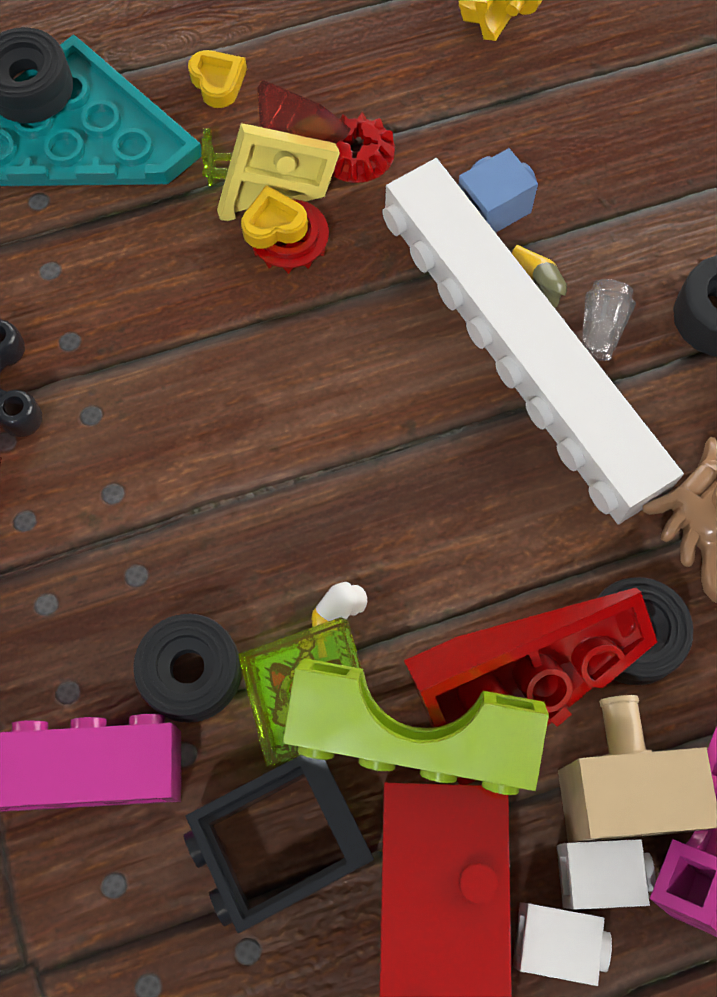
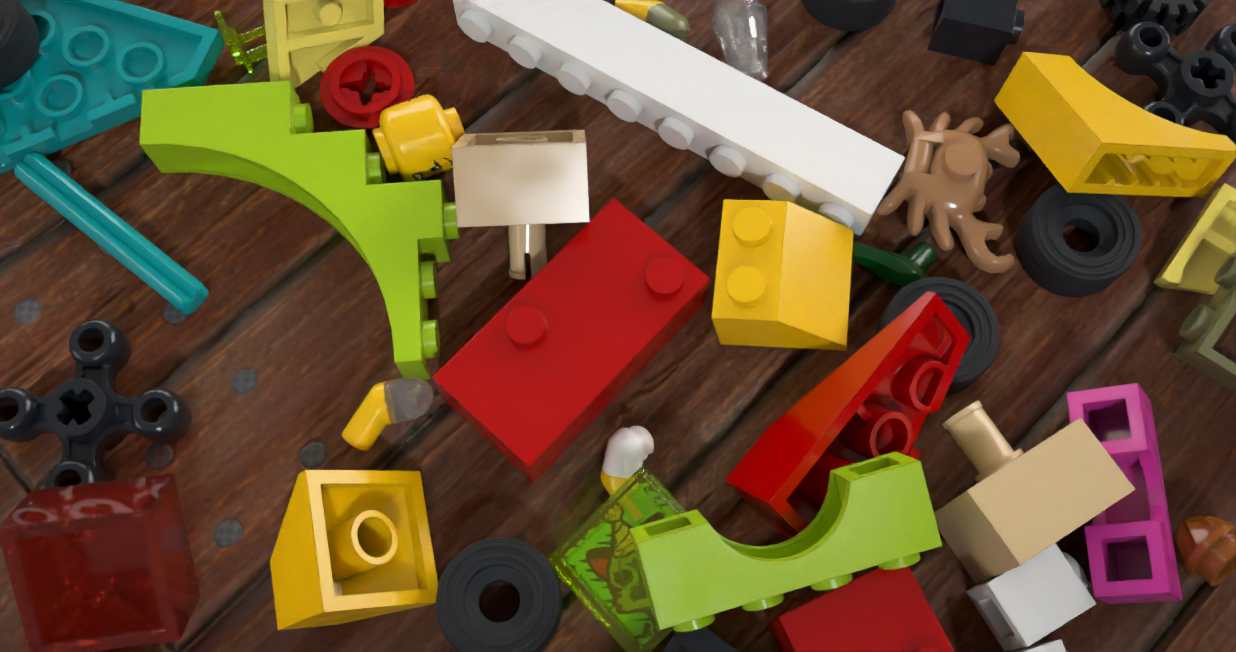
camera: 30 degrees left, 0 degrees up
yellow tile [241,185,308,248] -> none
none -> teal axle [14,152,209,314]
none -> lime arch [139,80,461,381]
none -> yellow slope [270,470,438,631]
none -> arm [341,377,434,451]
none -> yellow head [372,94,465,182]
none -> red brick [432,198,710,484]
none -> tan brick [452,130,590,279]
none -> yellow slope [712,199,854,351]
none -> dark green bar [852,241,937,287]

